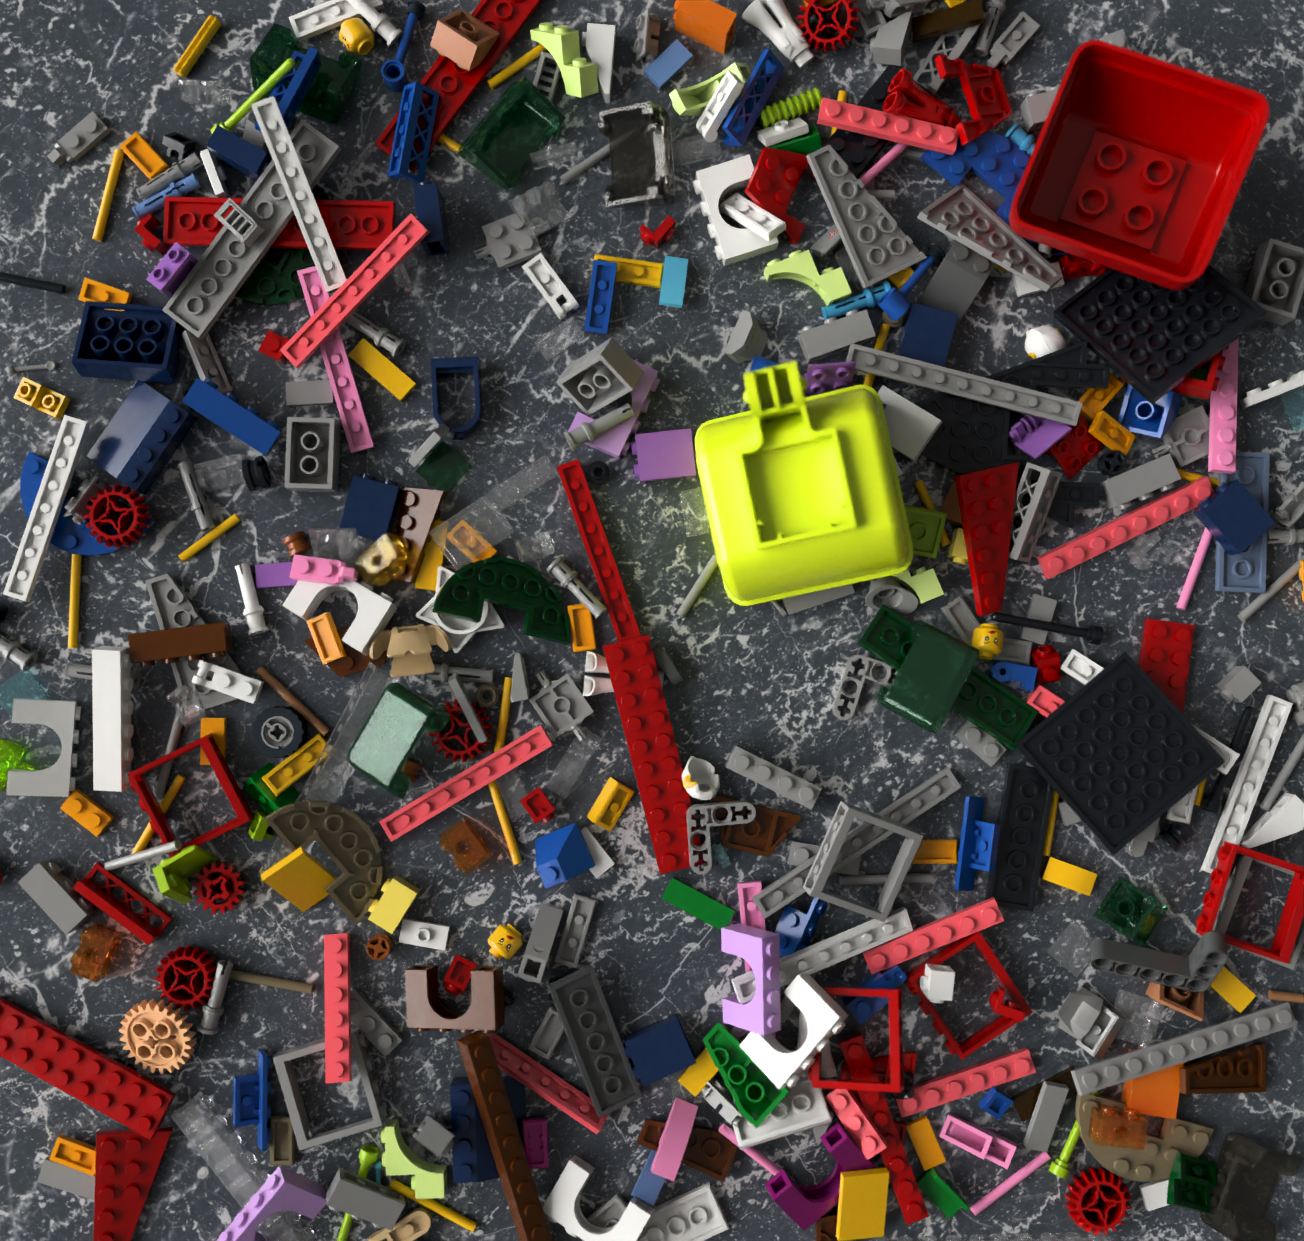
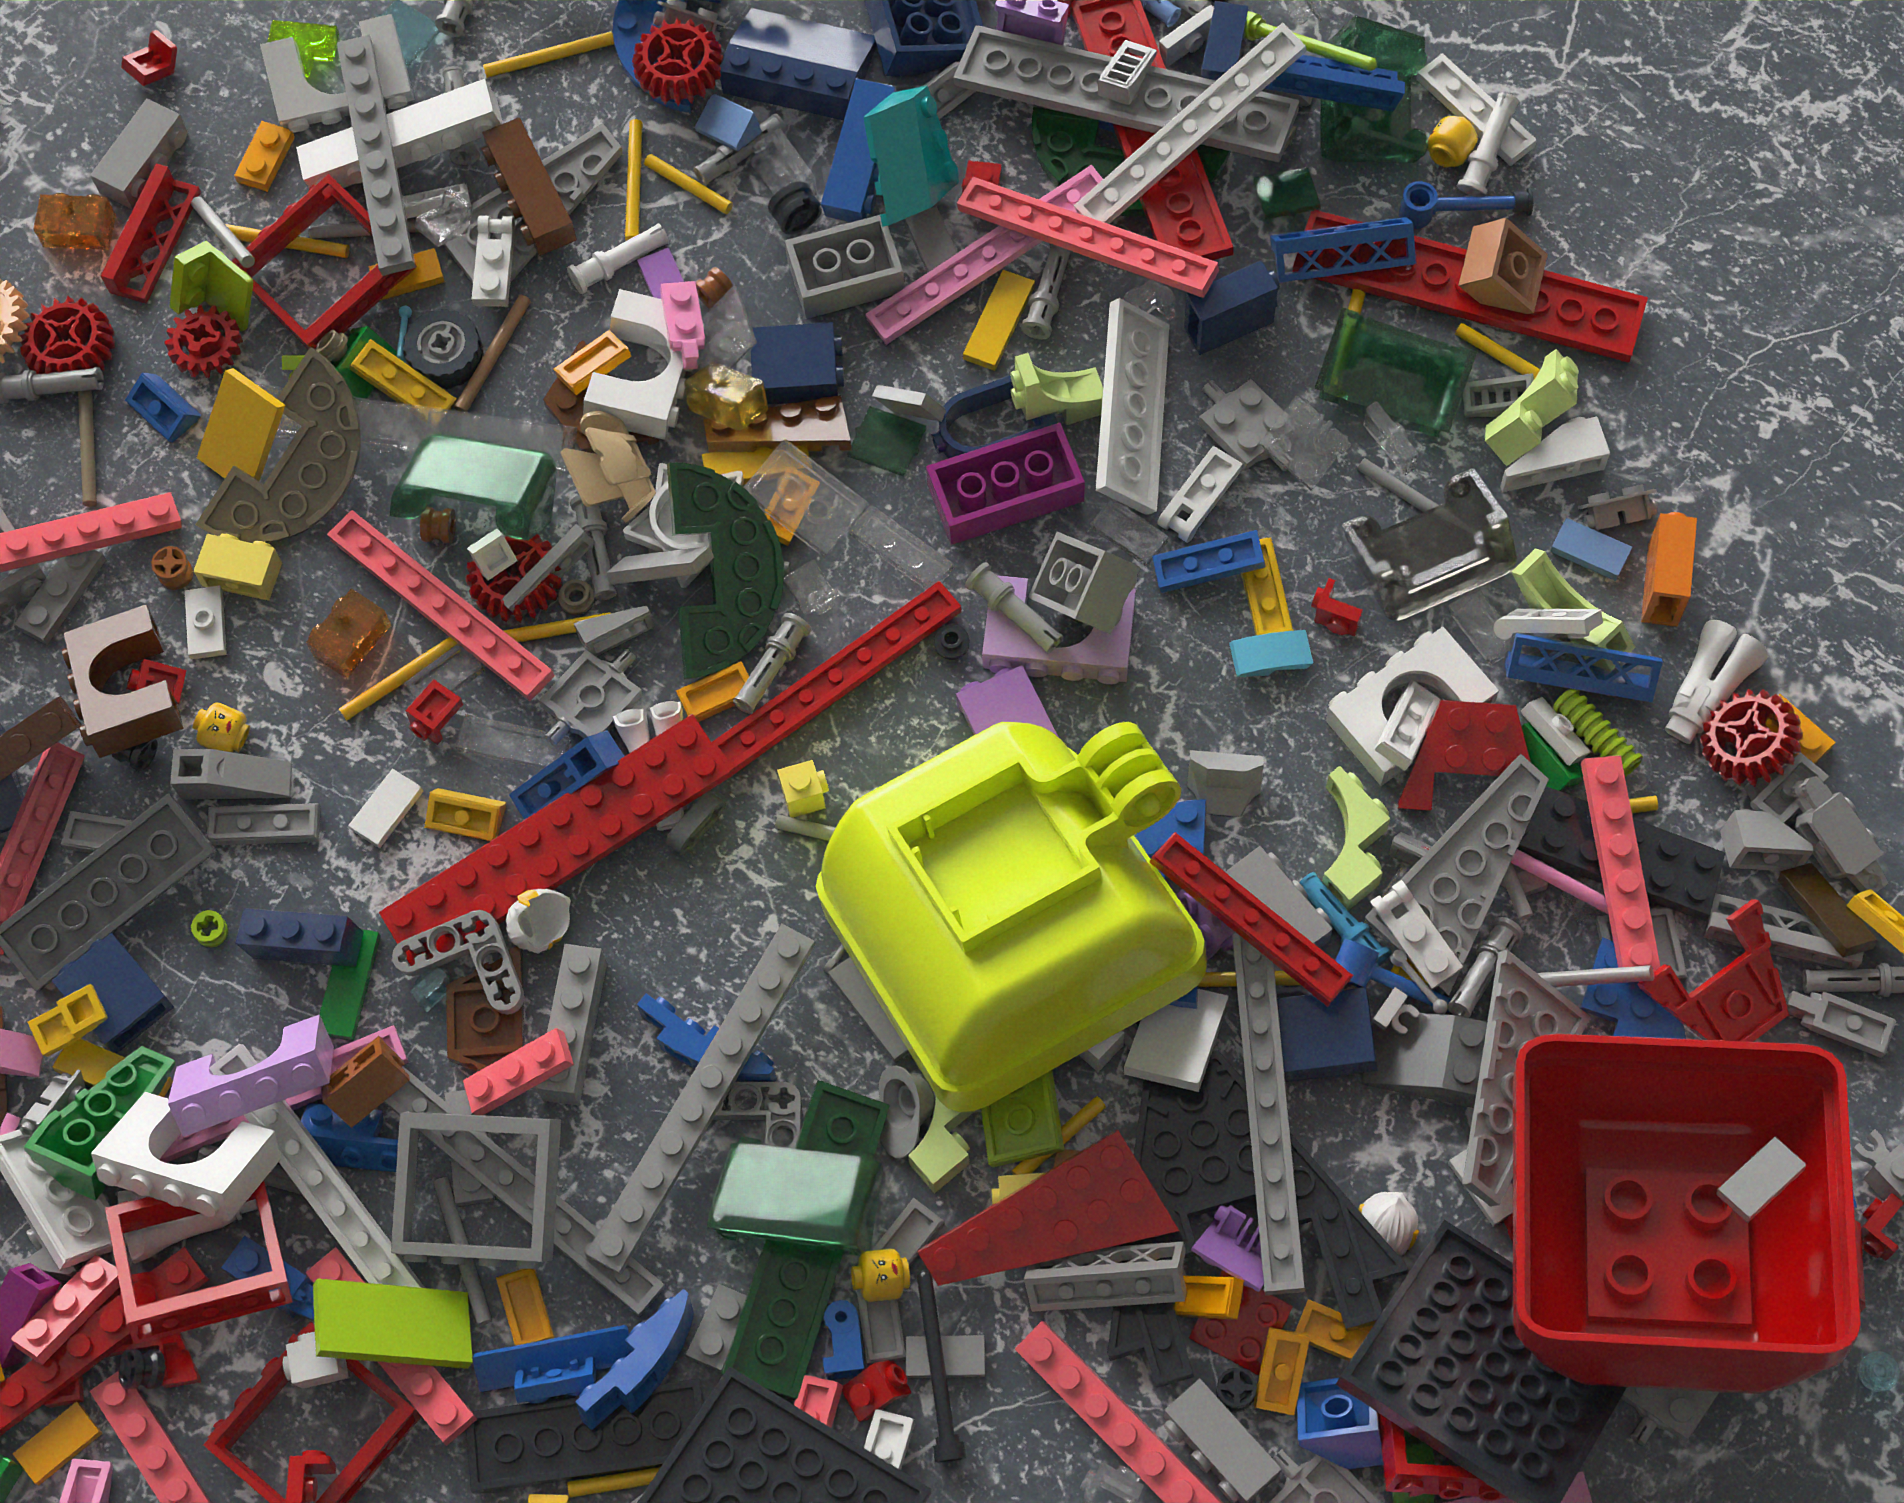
camera: 80 degrees right, 20 degrees down
blue slope [535,822,596,888] -> none
red piece [883,68,961,129] -> none
none -> yellow slope [27,984,108,1057]
none -> blue slope [125,373,201,442]
none -> lime bush [191,910,228,948]
none -> dark blue brick [235,908,364,967]
none -> lime tile [313,1278,473,1369]
none -> dark tan plate [316,330,348,362]
none -> dark orange hinge [321,1036,410,1128]
none -> light grey plate [337,35,416,276]
none -> medium azure hinge [397,305,412,364]
none -> white plate [402,183,471,219]
none -> coral plate [463,1028,574,1116]
none -> white tile [467,529,518,580]
none -> blue slope [509,730,624,820]
none -> slope [575,1289,694,1430]
none -> light grey plate [586,924,816,1275]
none -> light grey tile [606,546,714,584]
none -> yellow bar [625,119,643,241]
none -> blue slope [637,993,777,1082]
none -> medium blue slope [695,94,762,151]
none -> light yellow brick [777,760,829,818]
none -> teal wedge [864,85,960,227]
none -> magenta brick [926,423,1085,545]
none -> yellowish green arch [1010,353,1103,425]
none -> white plate [1096,298,1169,515]
none -> red tile [1149,832,1353,1007]
none -> light orange tile [1174,1276,1244,1320]
none -> clear green piece [1253,167,1321,220]
none -> white plate [1370,880,1463,989]
none -> white tile [1372,987,1419,1035]
none -> light grey hinge [1390,950,1448,1014]
none -> light grey pin [1448,917,1524,1018]
none -> light grey bar [1537,965,1654,987]
none -> light grey tile [1716,1137,1806,1223]

